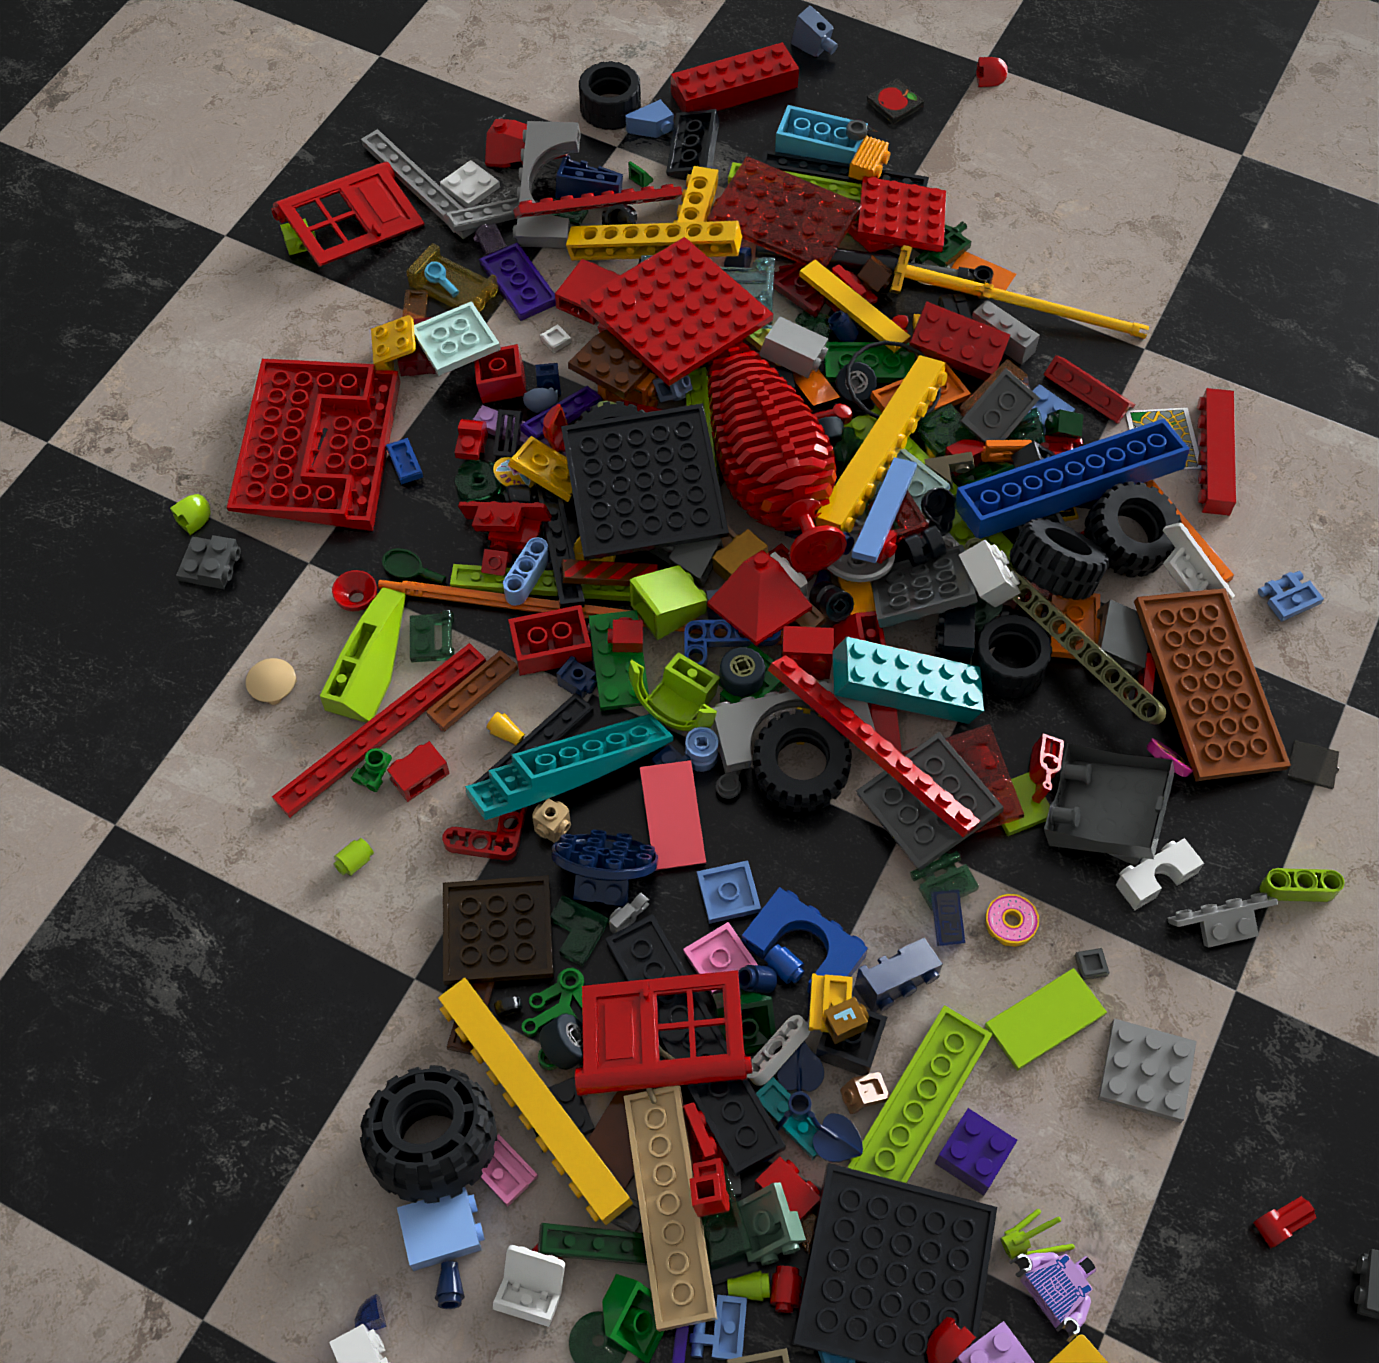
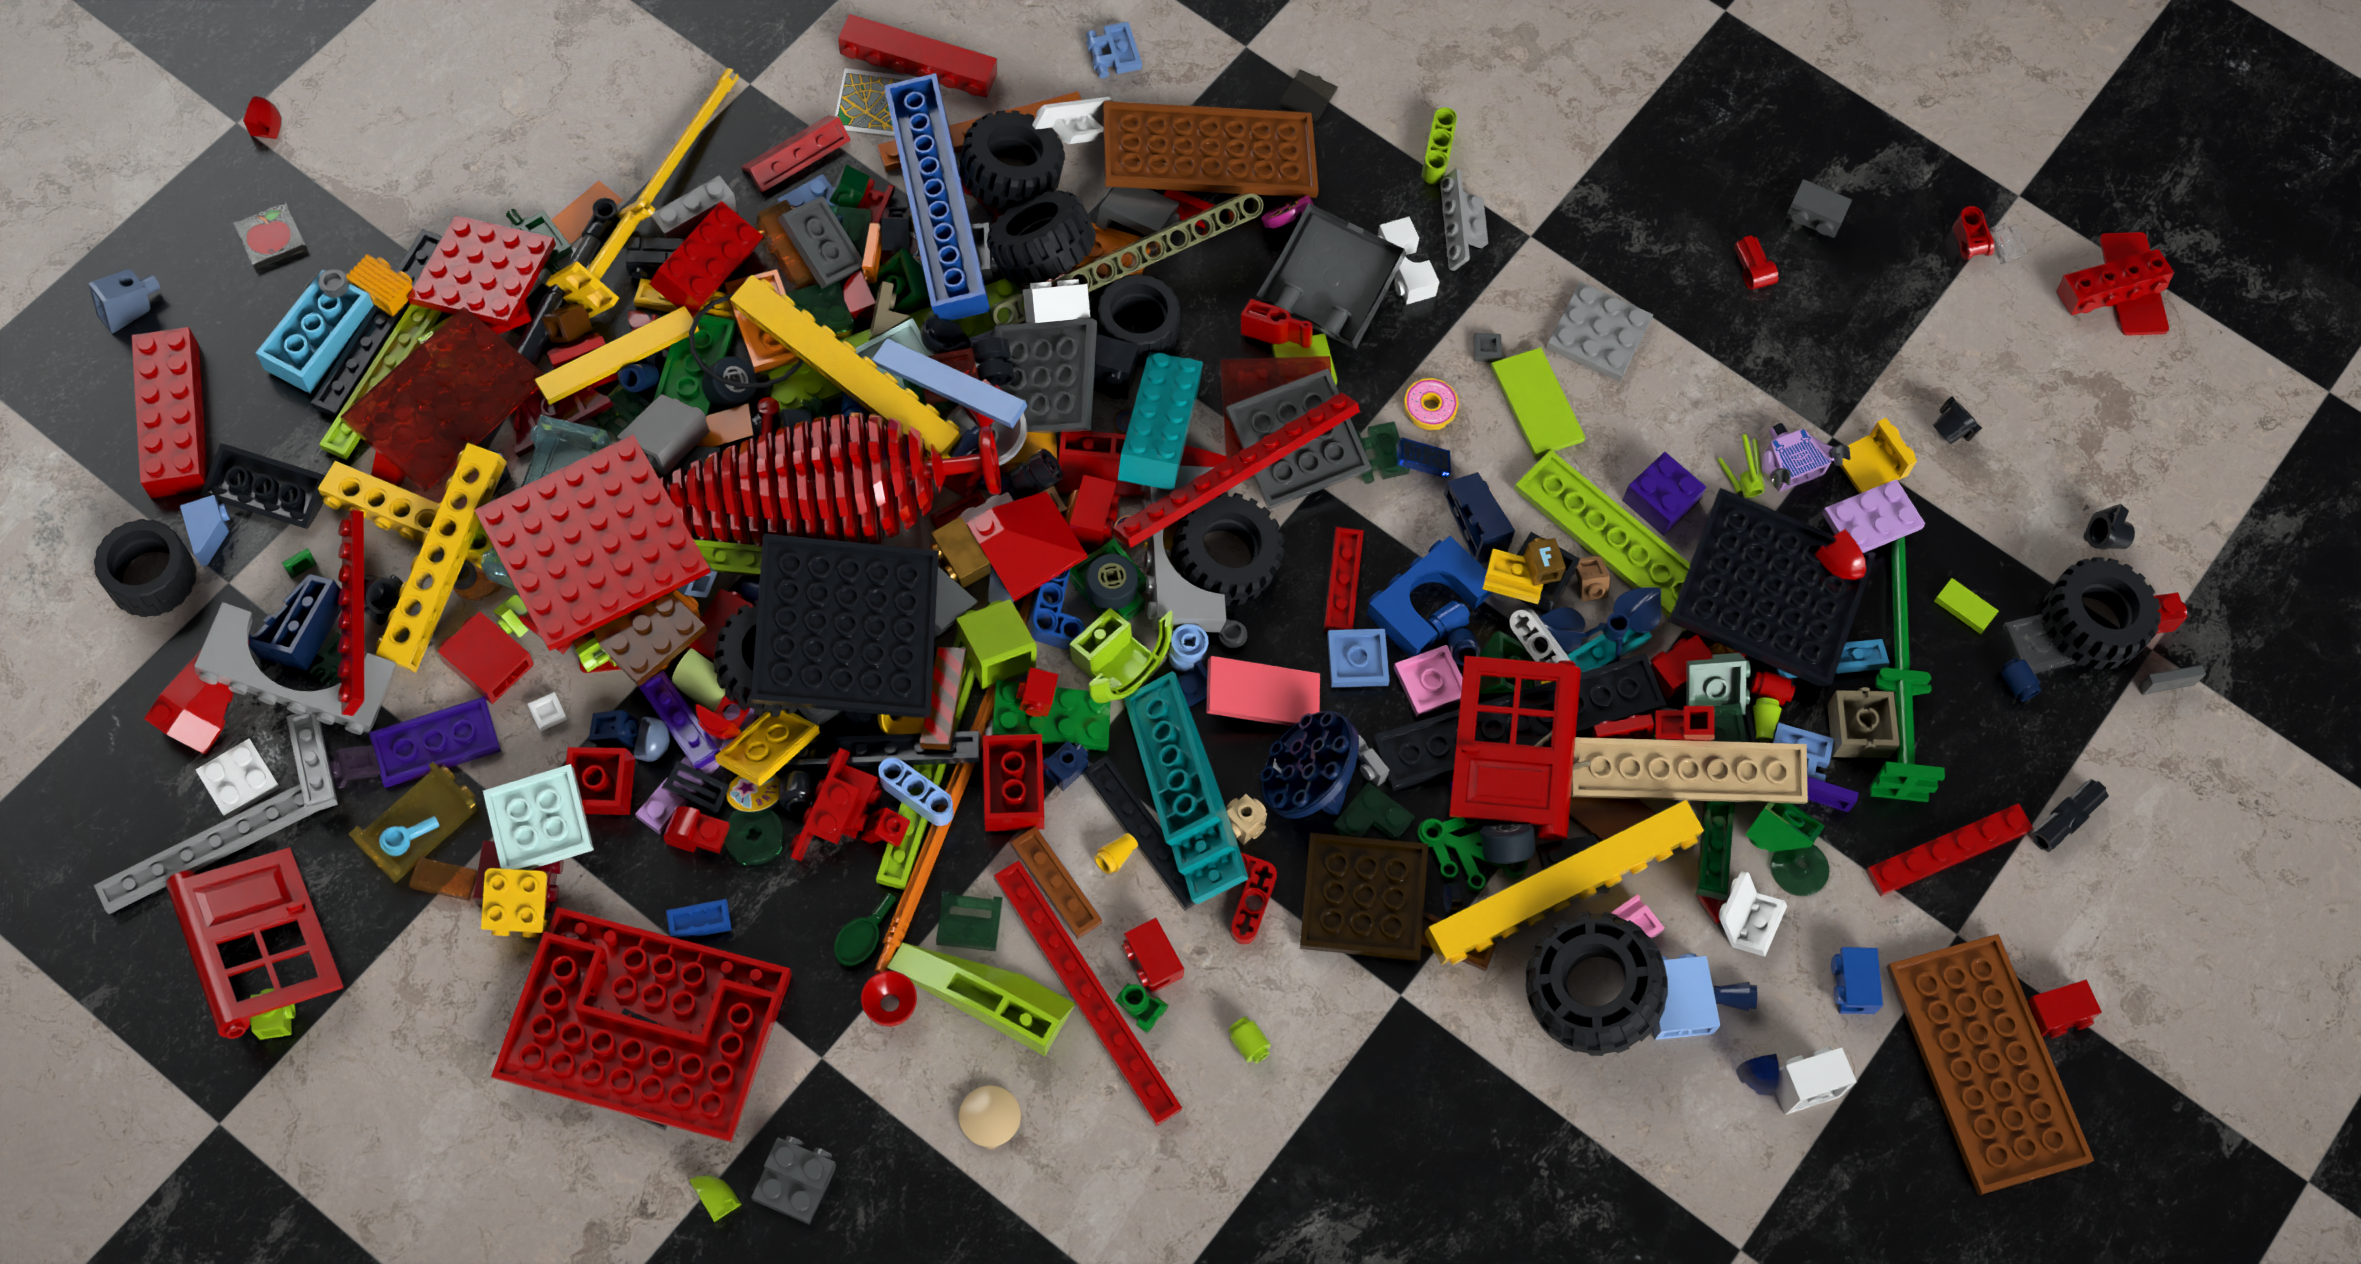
camera: 85 degrees left, 5 degrees up
none -> red tile [1323,527,1364,632]

